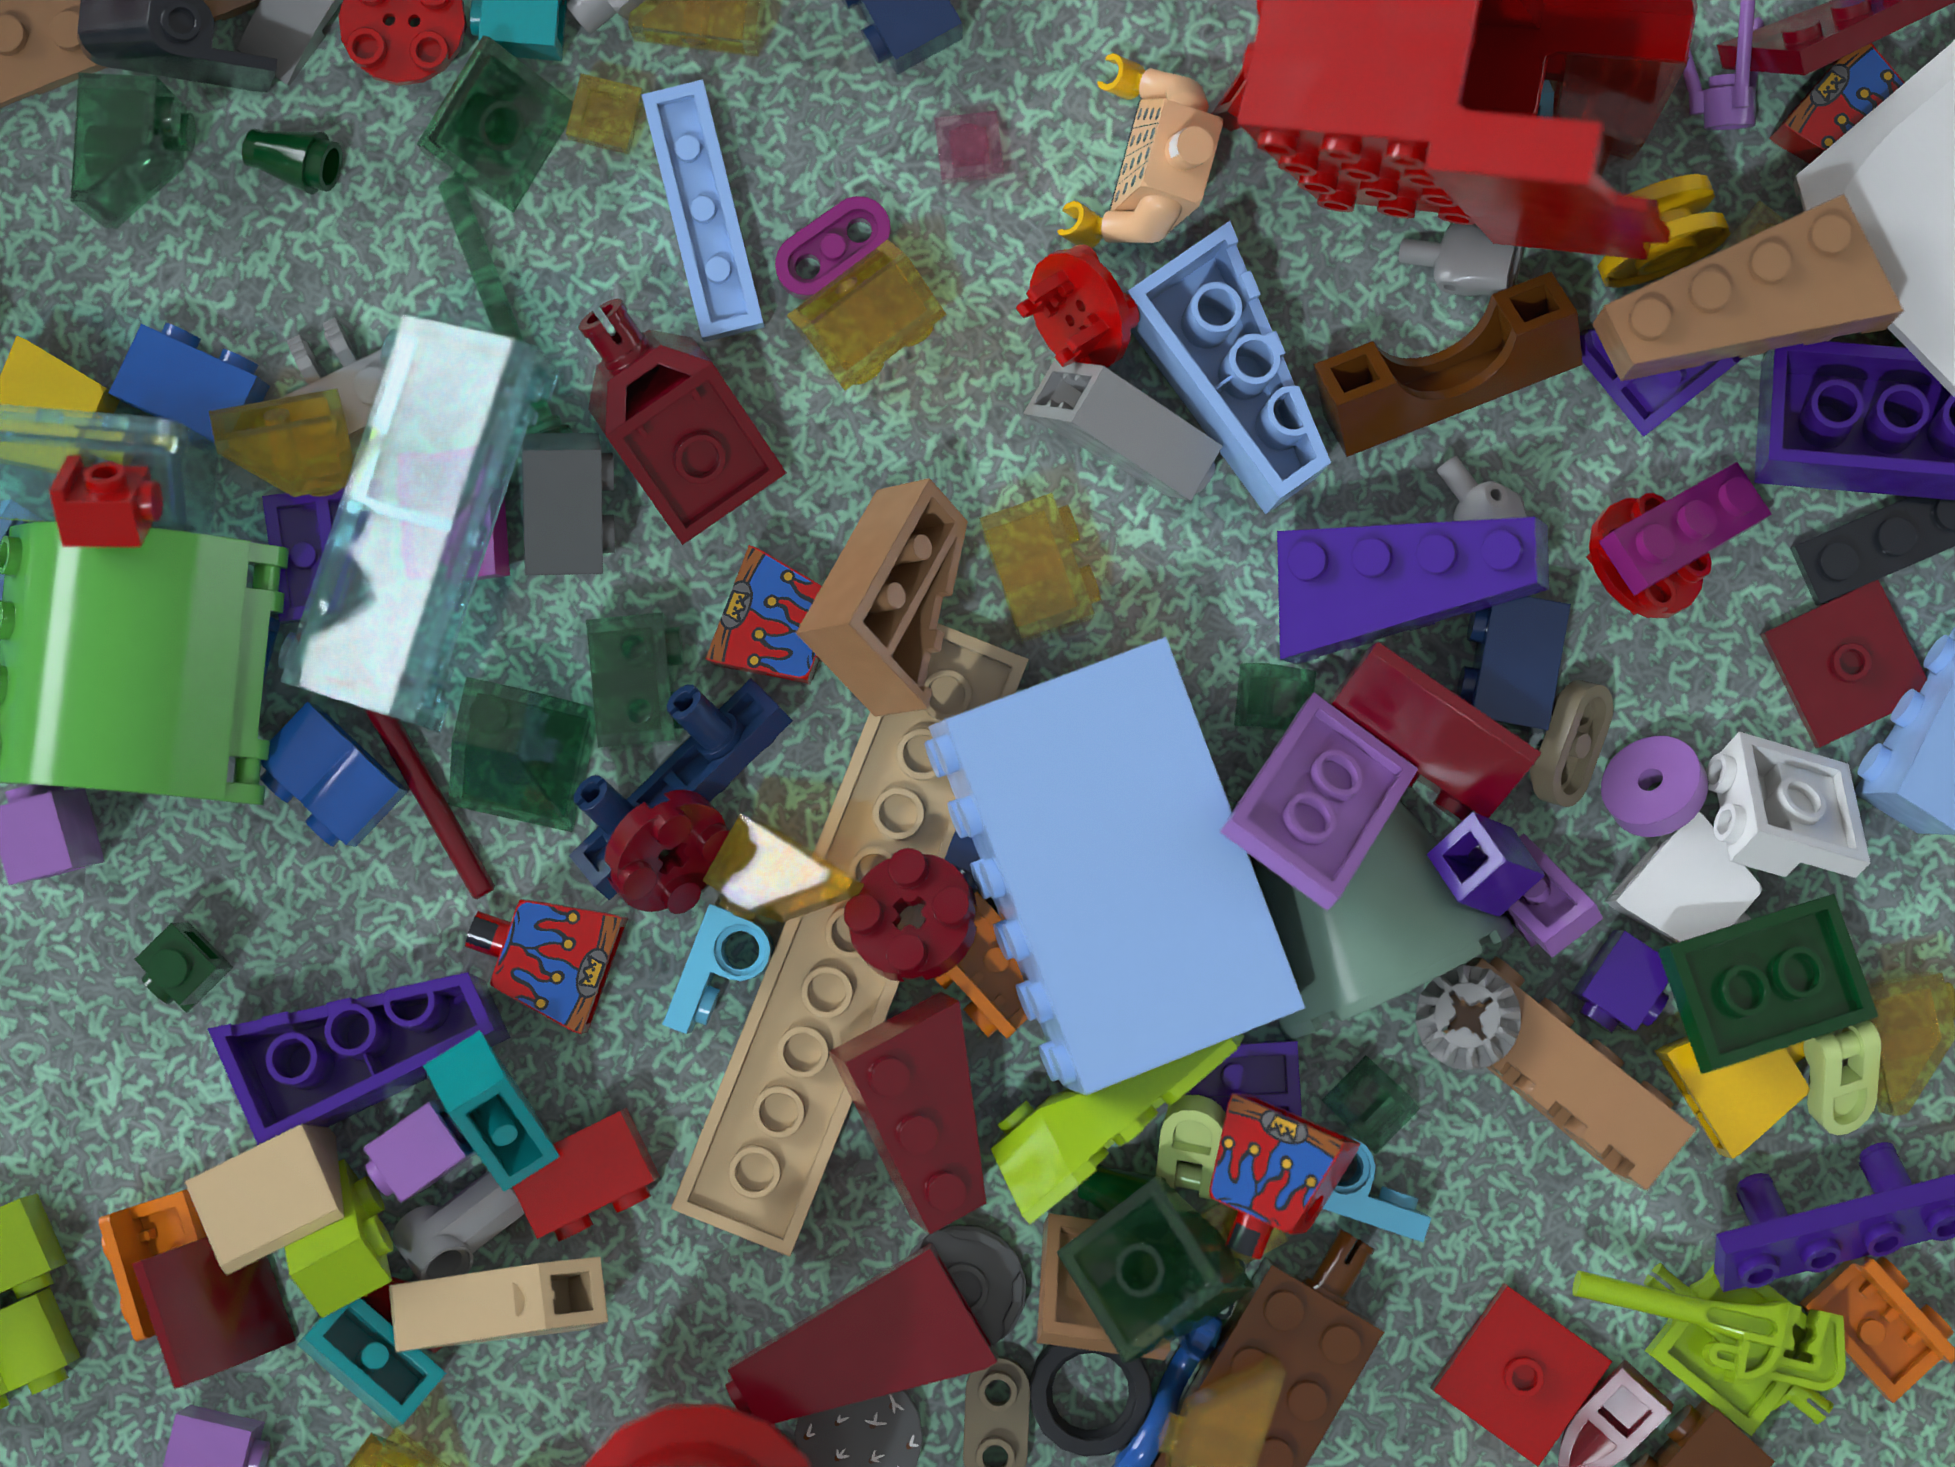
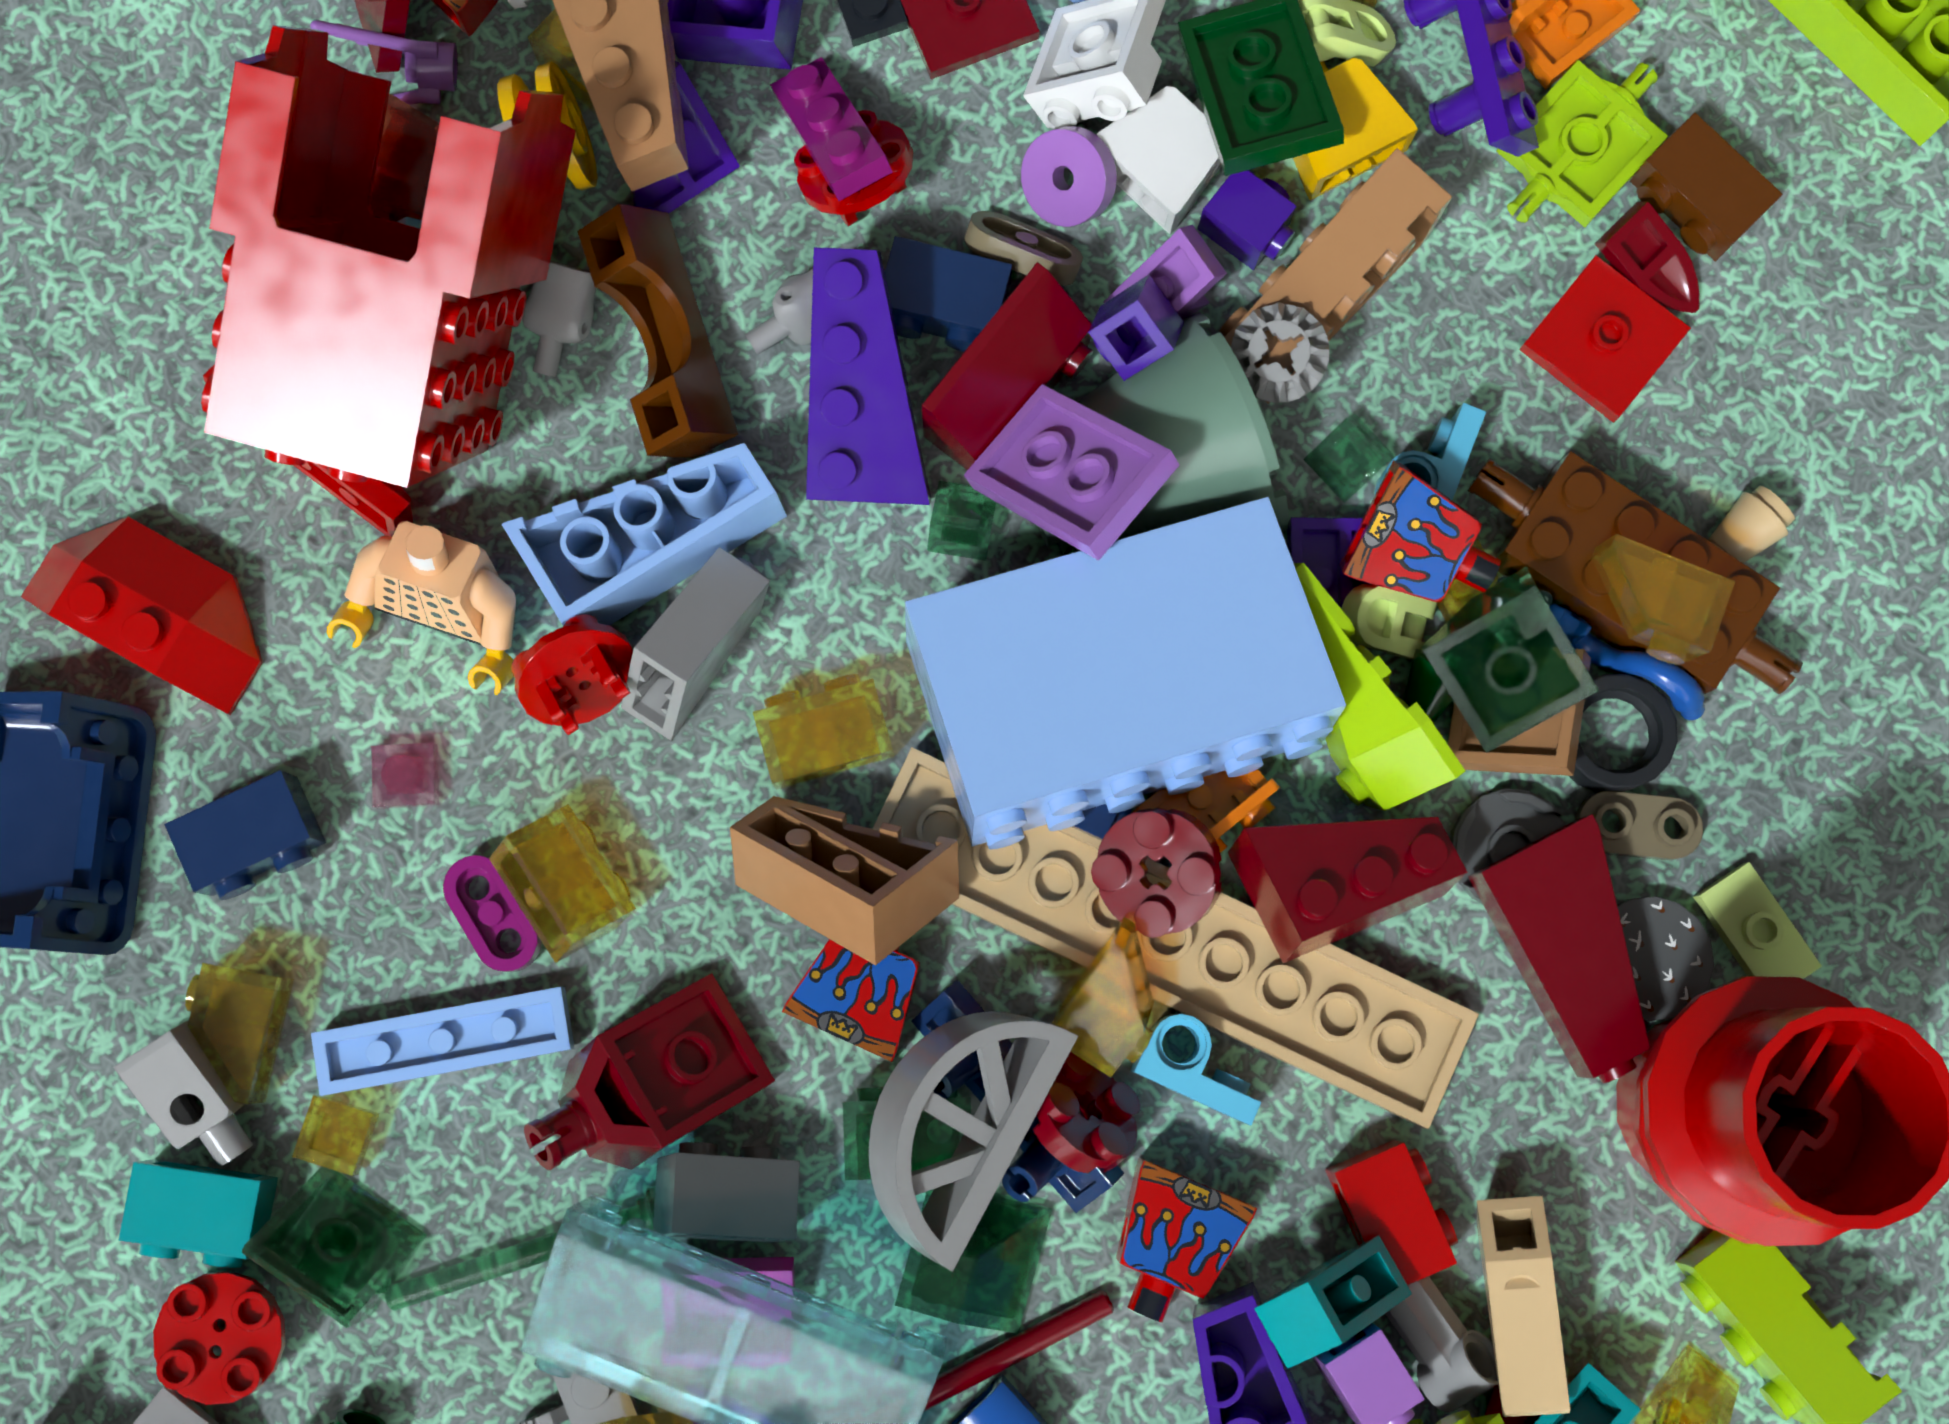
camera: 90 degrees left, 5 degrees down
lime piece [1572,1270,1846,1391] -> none
none -> light grey window [869,1011,1078,1272]

